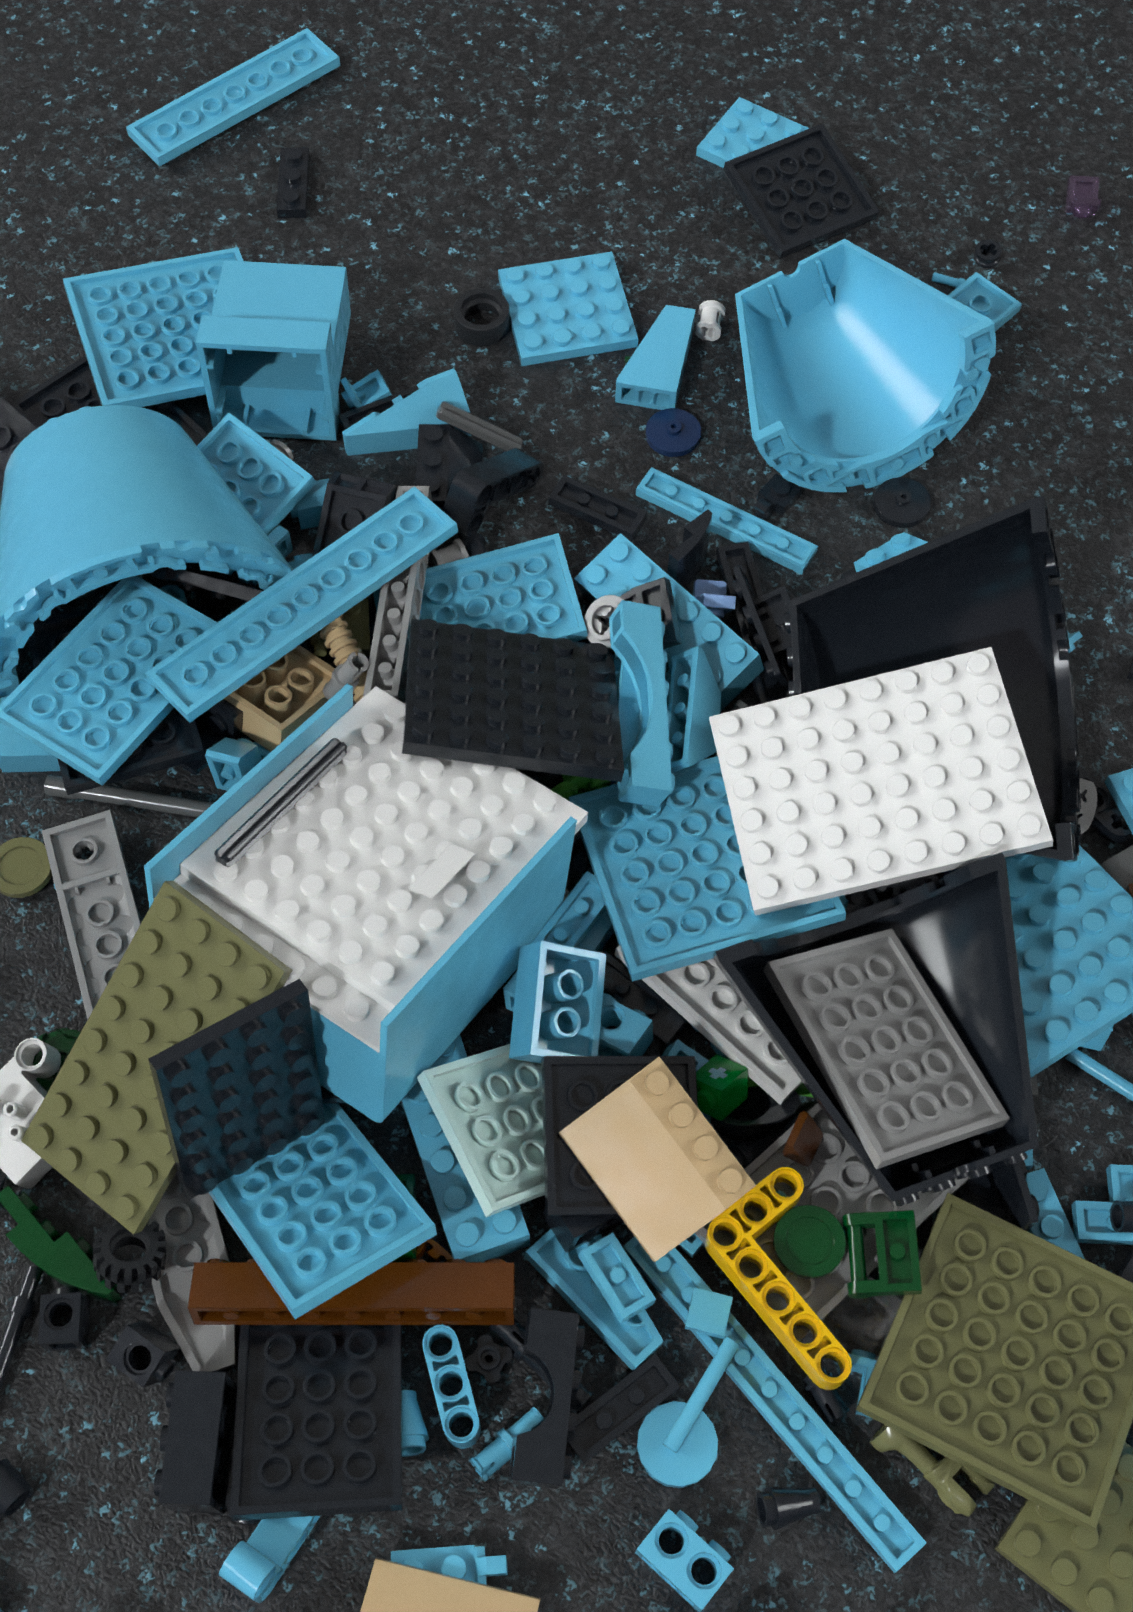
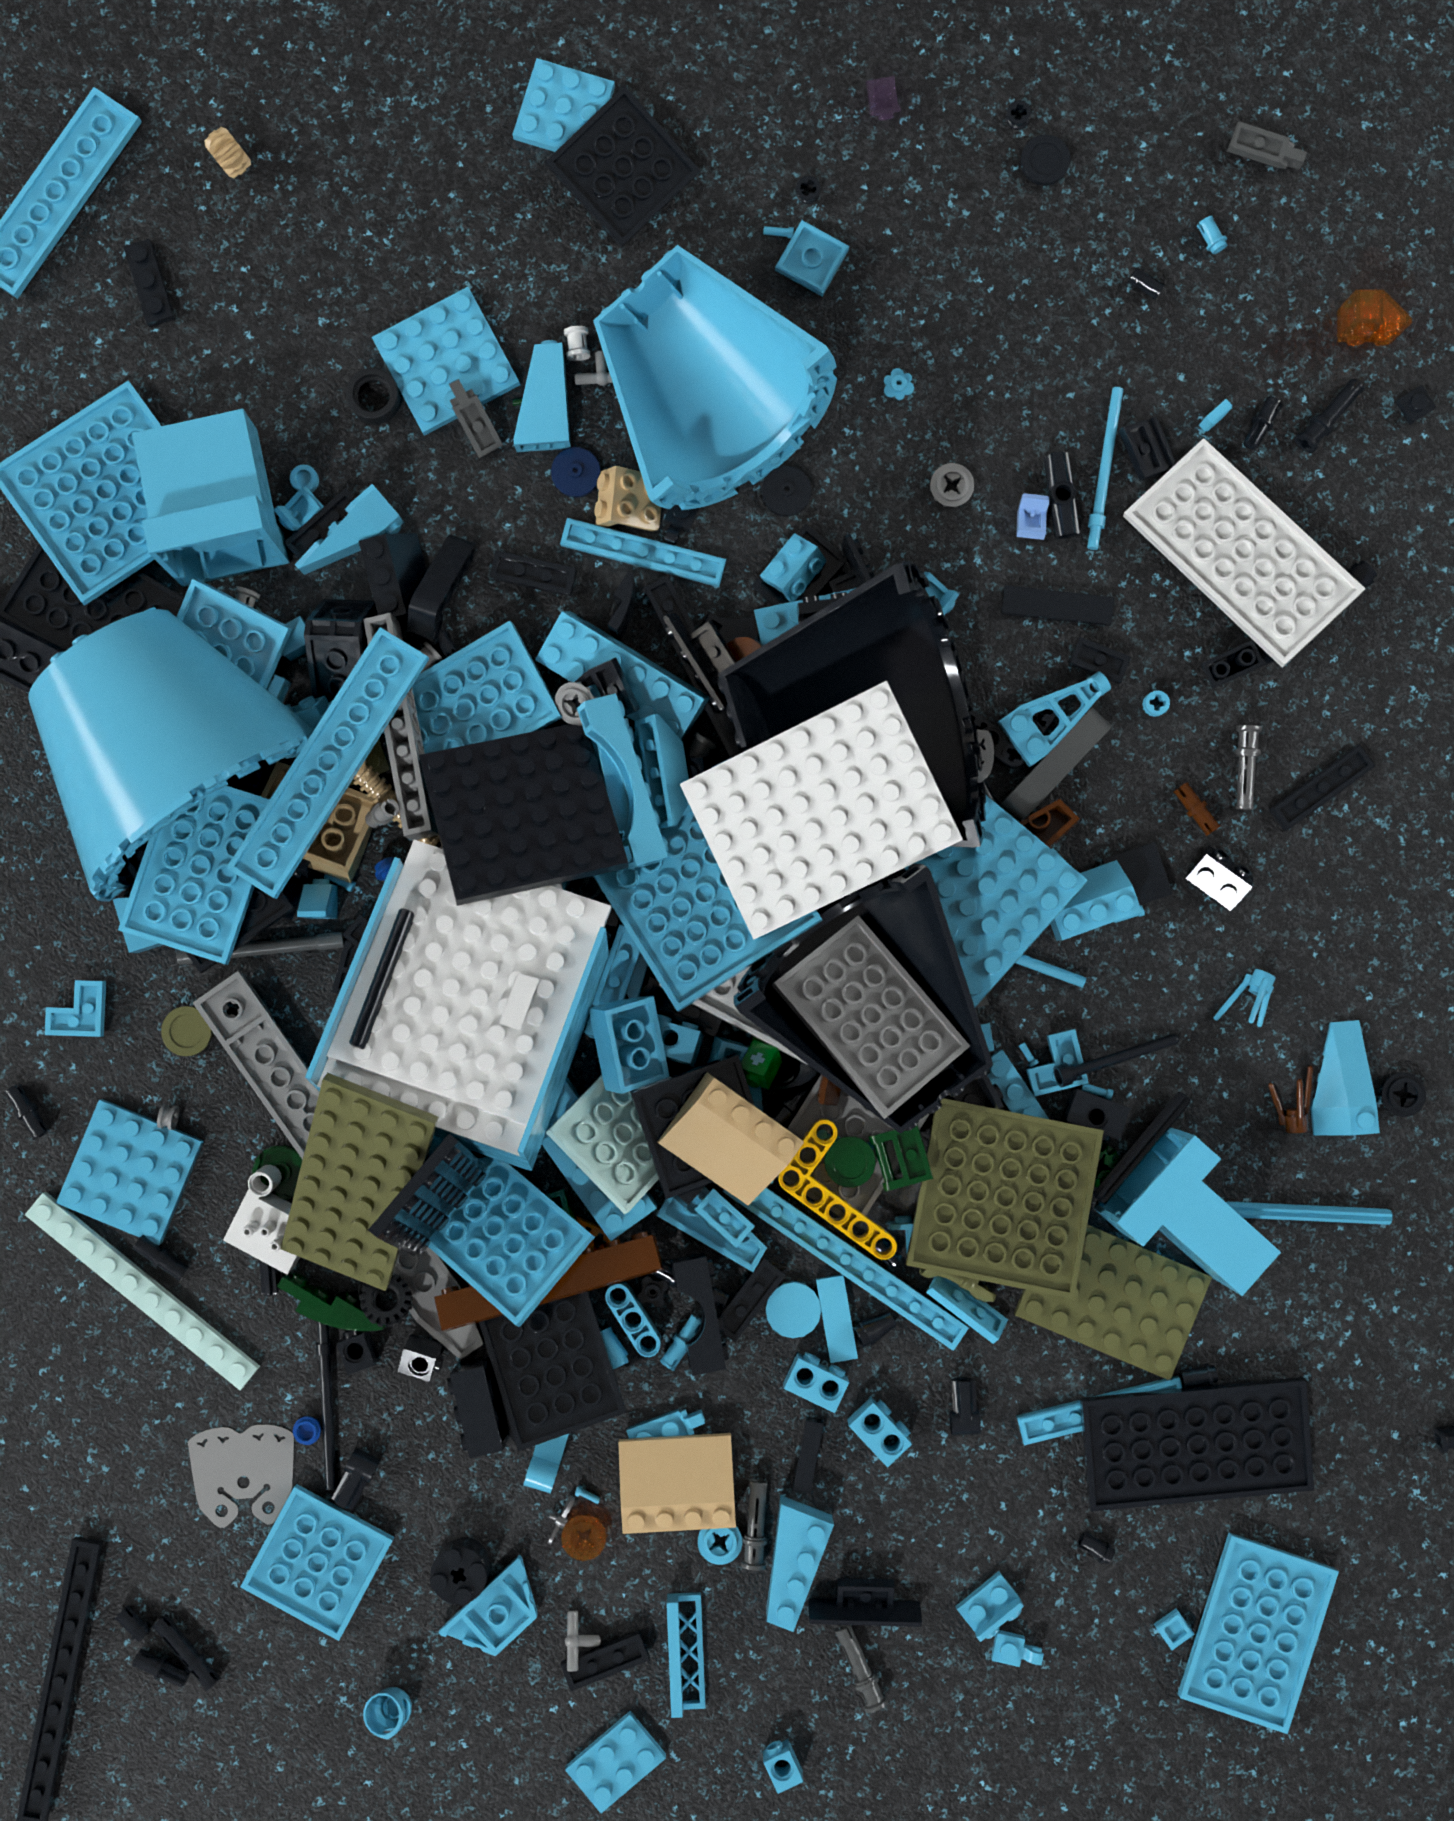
camera: 15 degrees left, 25 degrees up
dark grey axle [436,401,523,451] -> none
medium azure bar [663,1337,740,1453] -> none
medium azure tile [685,1287,733,1339] -> none
light blue bracket [693,579,736,618] -> none
none -> tan gear [204,127,251,178]
none -> medium azure tile [290,465,319,492]
none -> dark grey hinge [449,379,503,458]
none -> light grey piece [575,350,613,386]
none -> tan bracket [594,466,661,532]
none -> medium azure tile [816,1274,858,1363]
none -> medium azure plant [884,368,914,400]
none -> medium azure plate [926,1276,1008,1344]
none -> light grey gear [930,463,974,508]
none -> medium azure piece [1019,1042,1039,1067]

